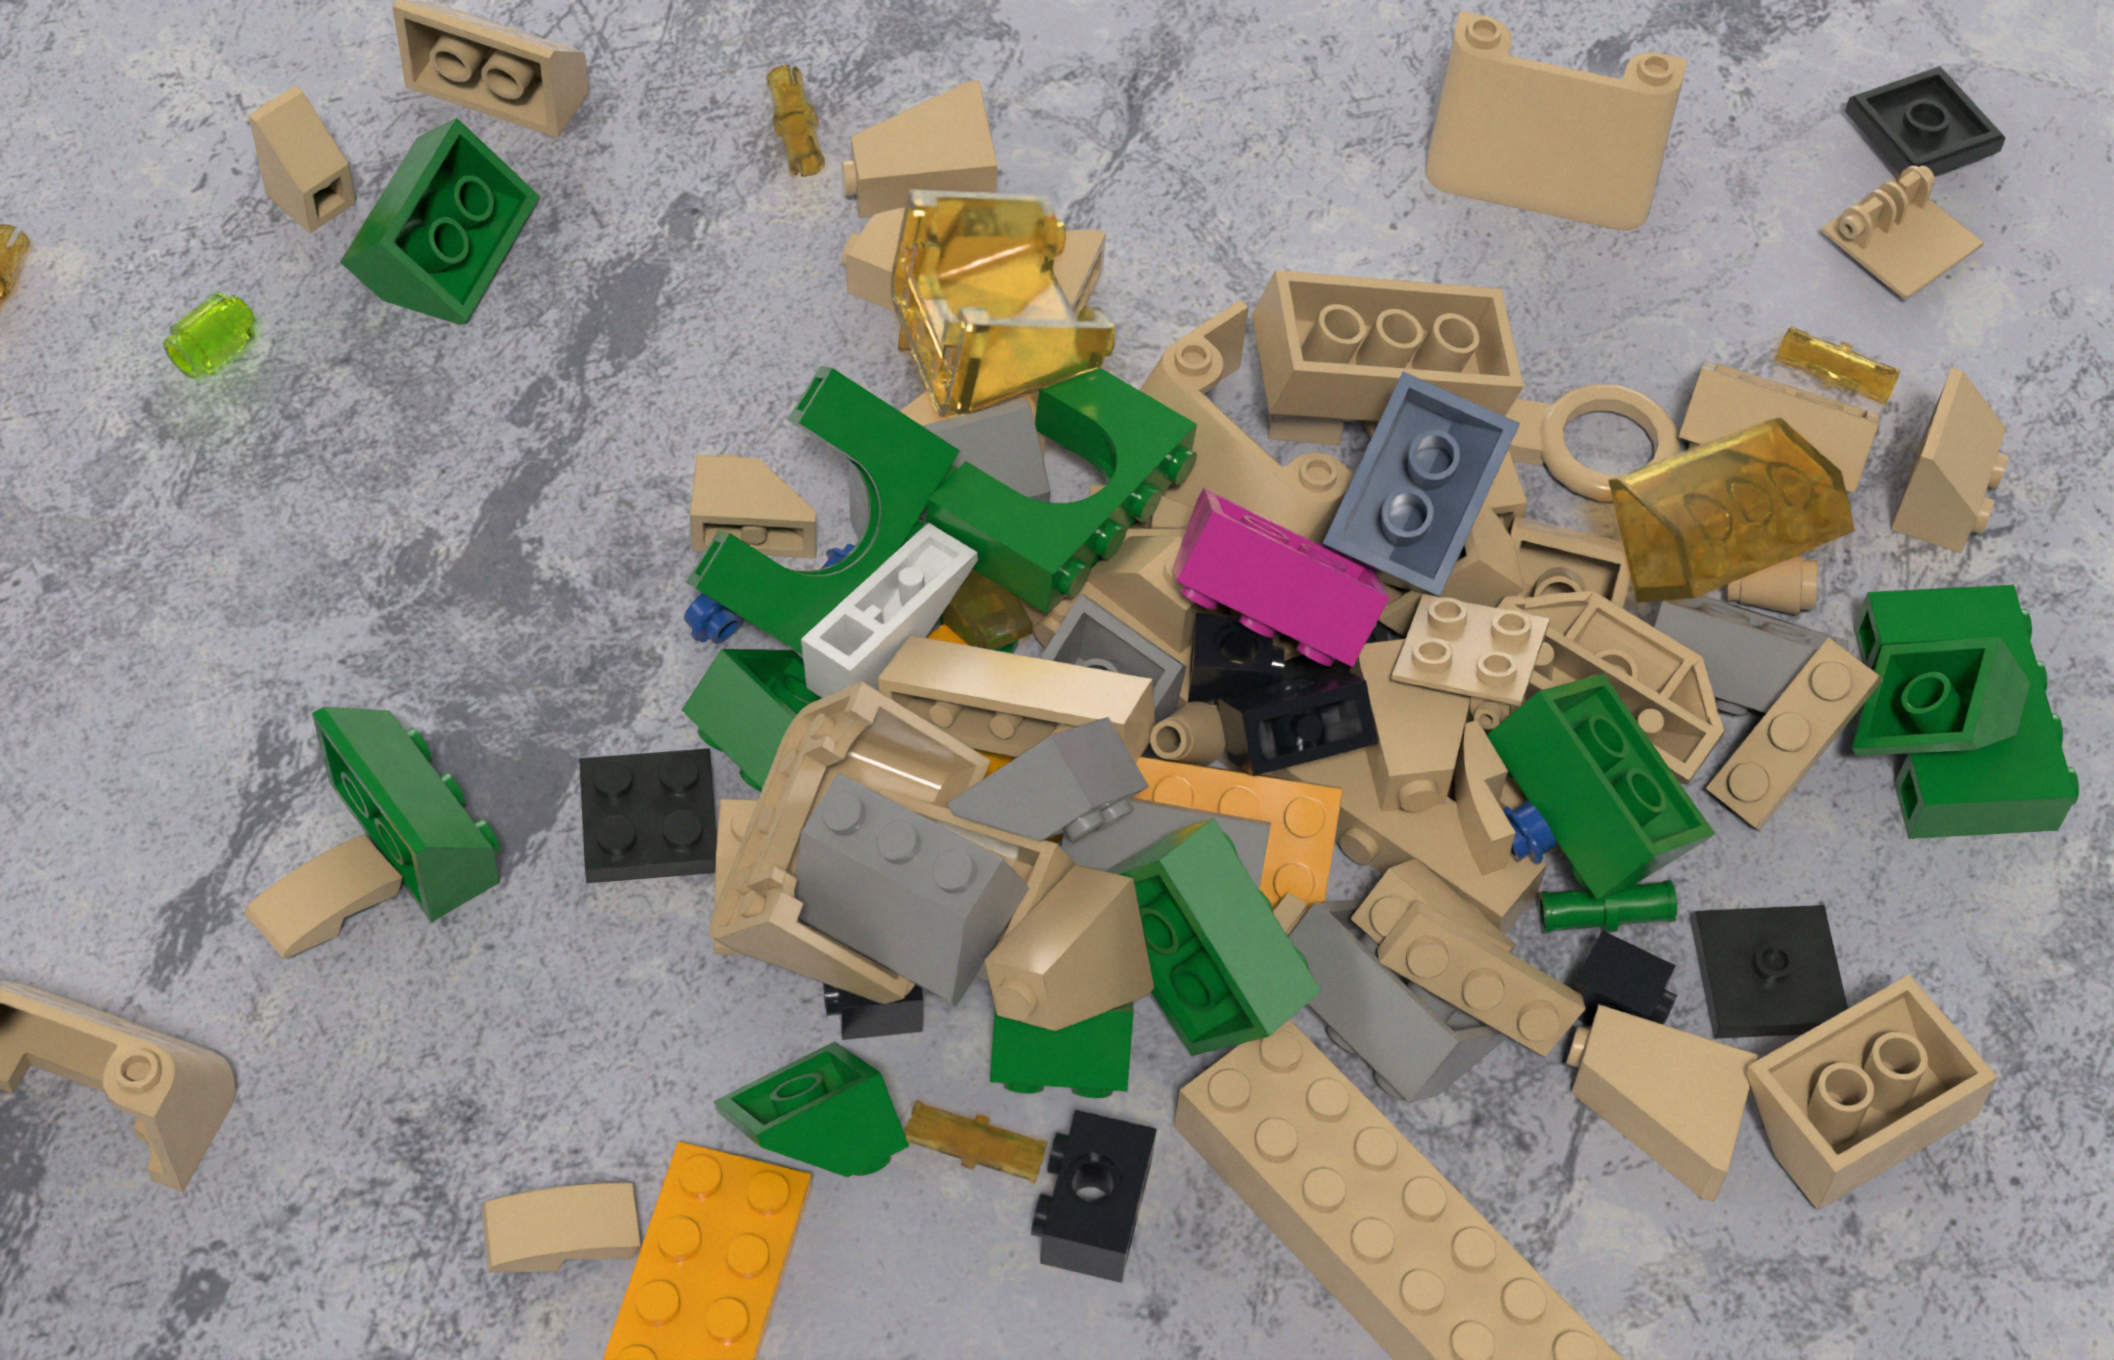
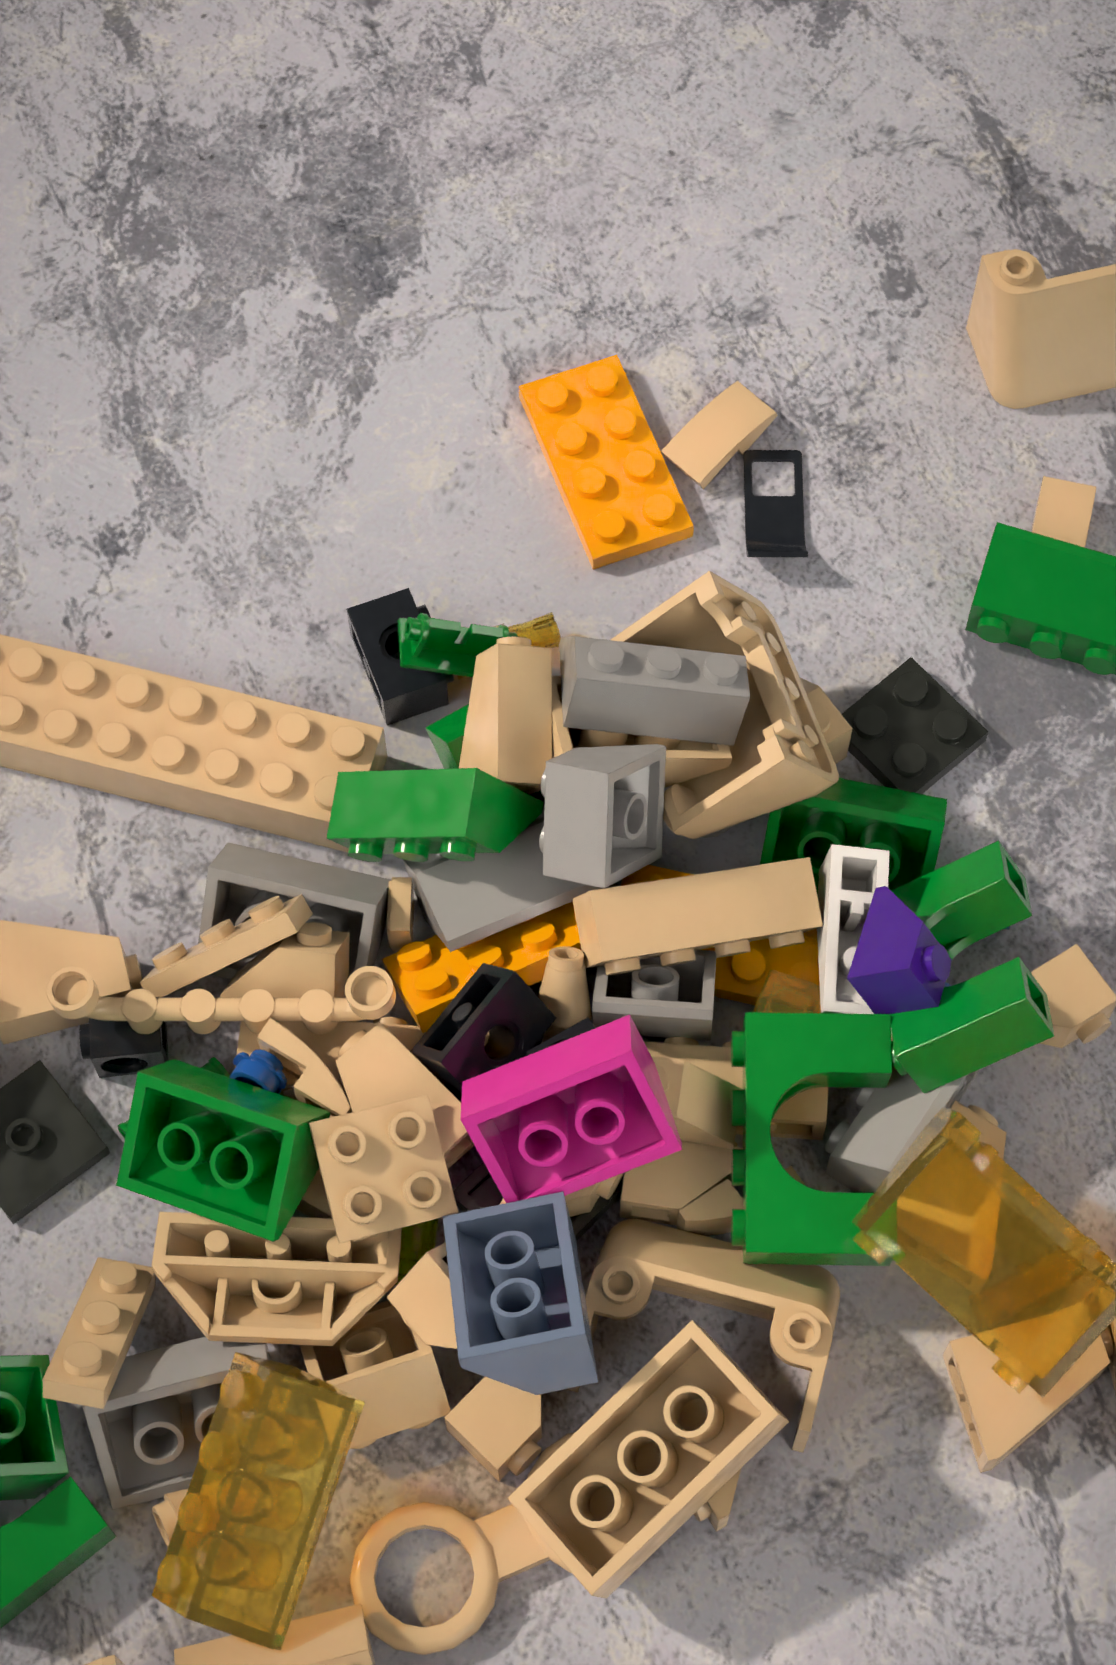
camera: 150 degrees right, 10 degrees up
green slope [714,1042,909,1177] -> none
none -> tan bar [46,966,396,1035]
none -> green hinge [398,613,518,677]
none -> black piece [743,450,808,557]
none -> dark purple slope [847,886,952,1014]

